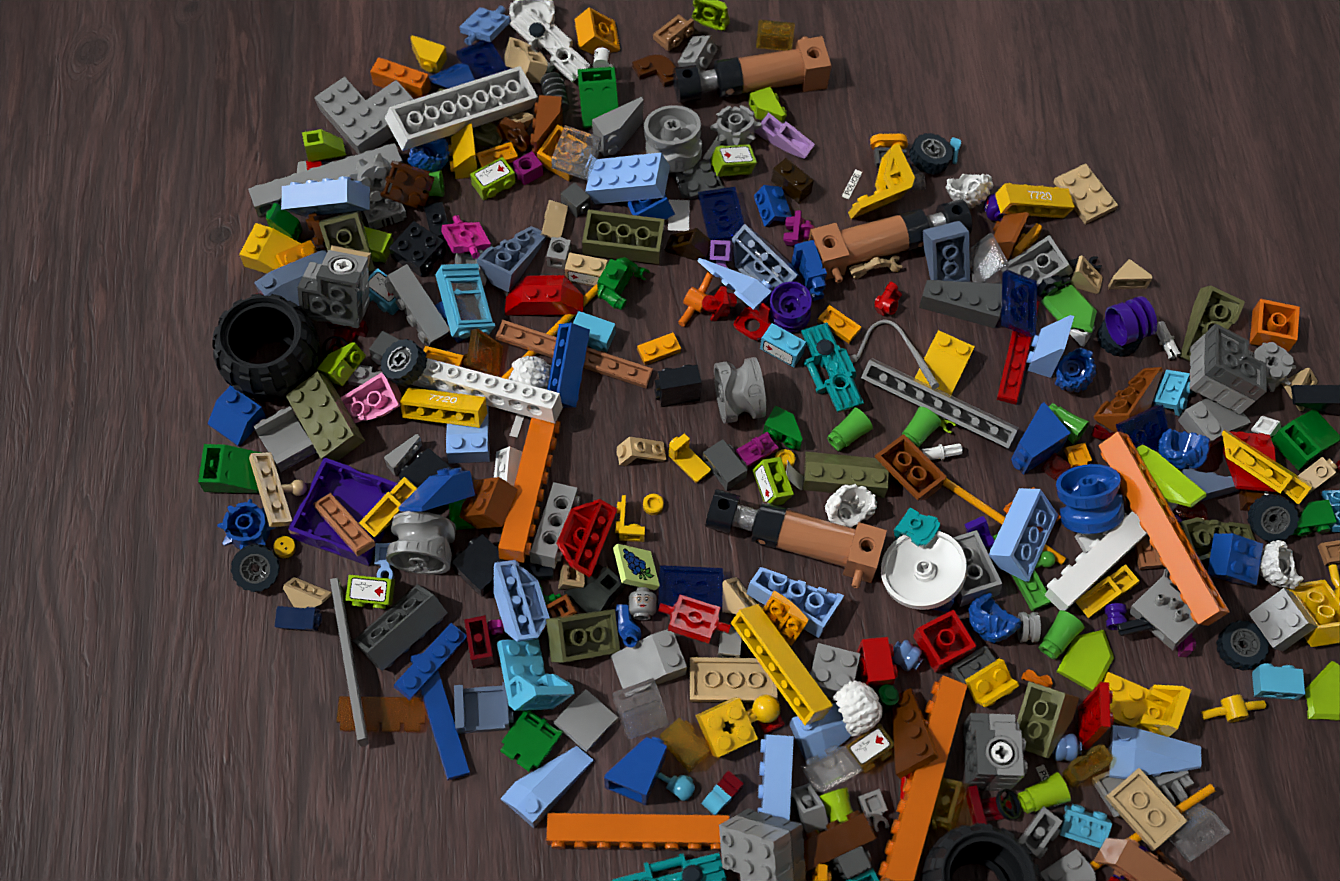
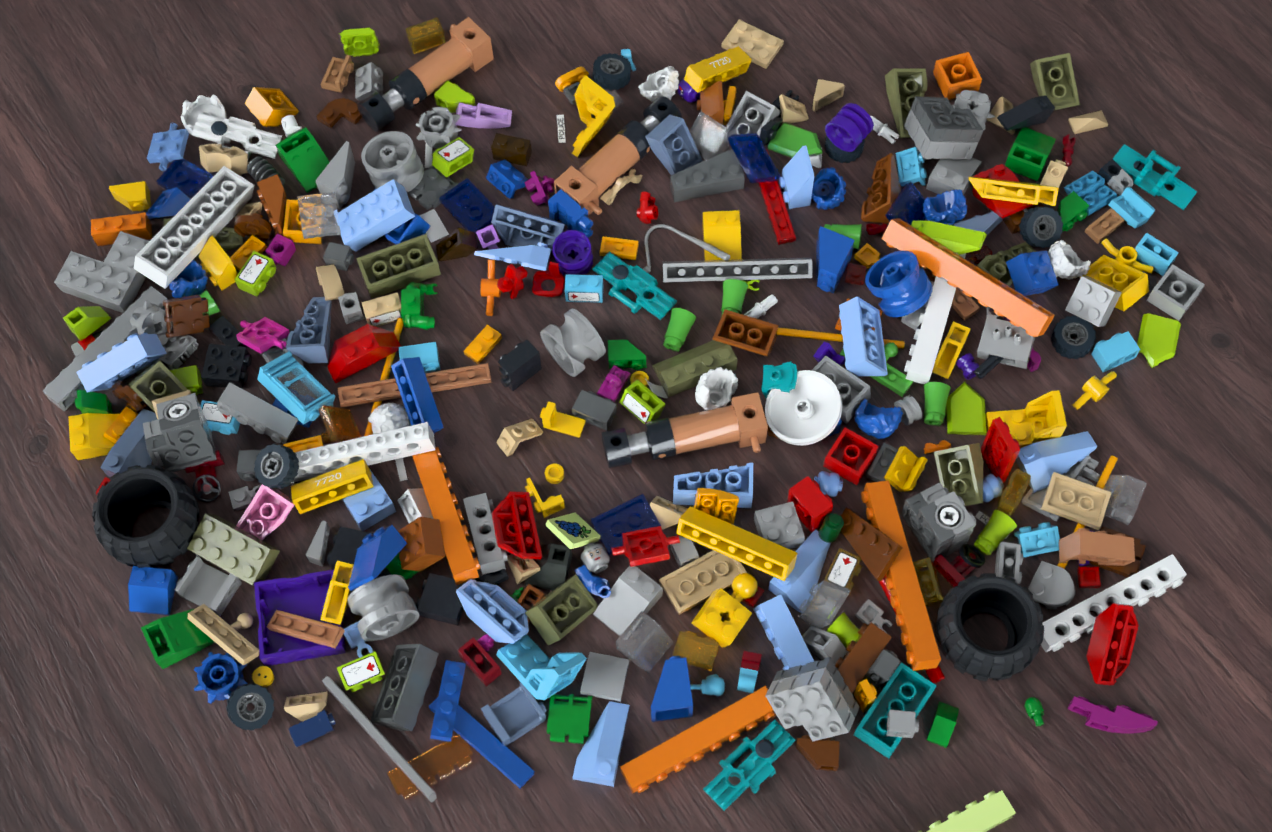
camera: 25 degrees left, 0 degrees up
lime slope [317,342,366,386] -> none
white hair [833,680,882,737] -> none
white slope [1251,416,1281,437] -> none

